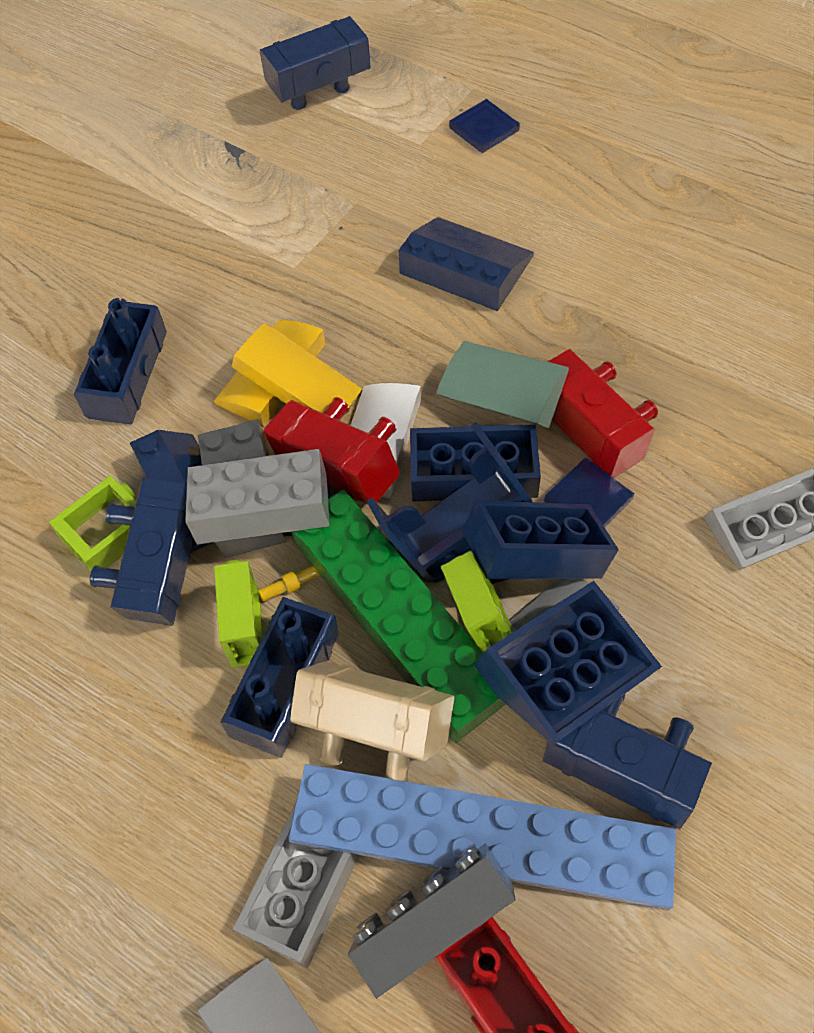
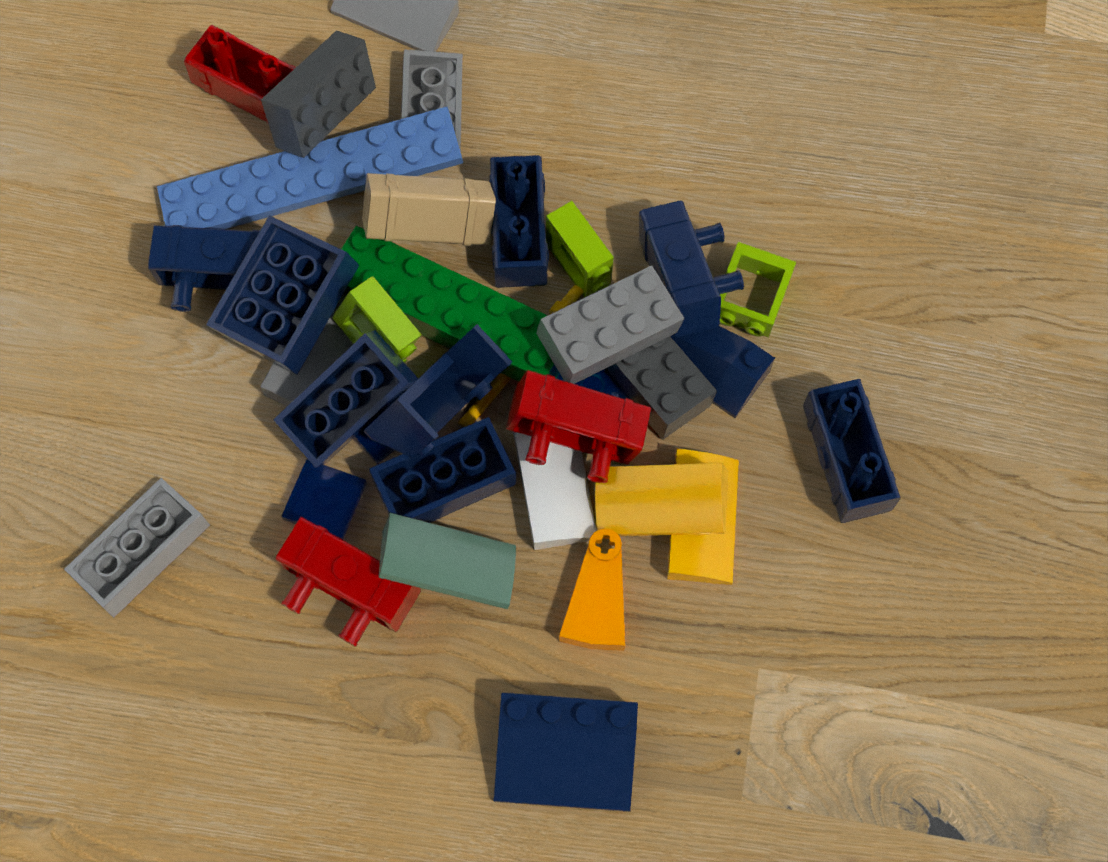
camera: 150 degrees right, 10 degrees up
none -> light orange piece [559,528,625,651]

